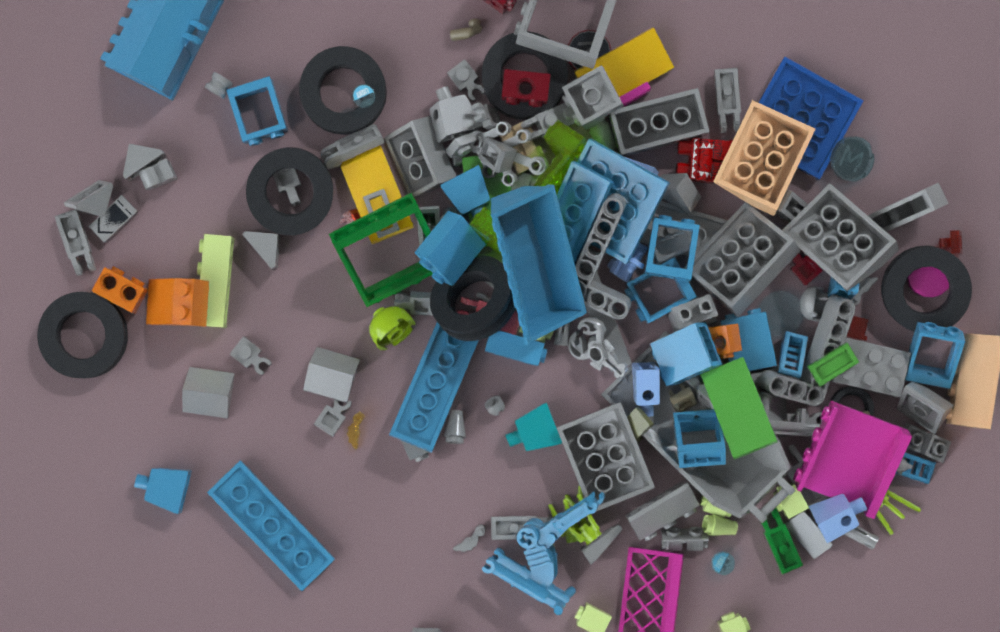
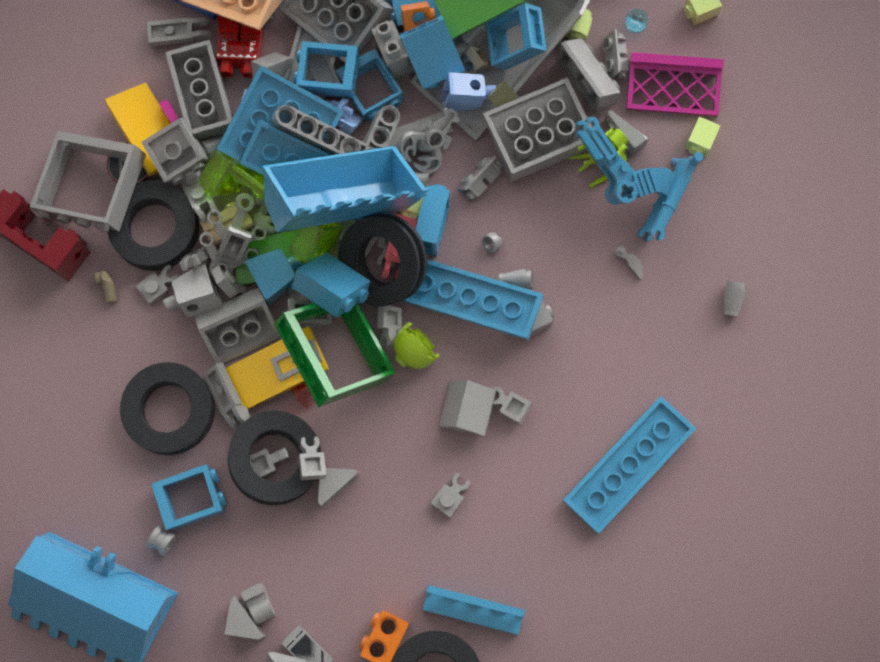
camera: 85 degrees left, 10 degrees down
dark azure torso [134,468,192,514] -> none
orange slope [146,278,209,327] -> none
light grey slope [182,367,235,418] -> none
yellowish green brick [197,234,235,328] -> none
clear yellow piece [346,412,365,450] -> none
tile [352,84,376,108] -> none
light grey hinge [491,516,553,540] -> none
dark red brick [502,69,550,108] -> none
teal torso [505,403,562,451] -> none
yellowish green cone [702,514,738,536] -> none
none -> light grey plate [298,437,327,480]
none -> dark azure fence [423,585,525,635]
none -> light grey hinge [458,156,503,200]

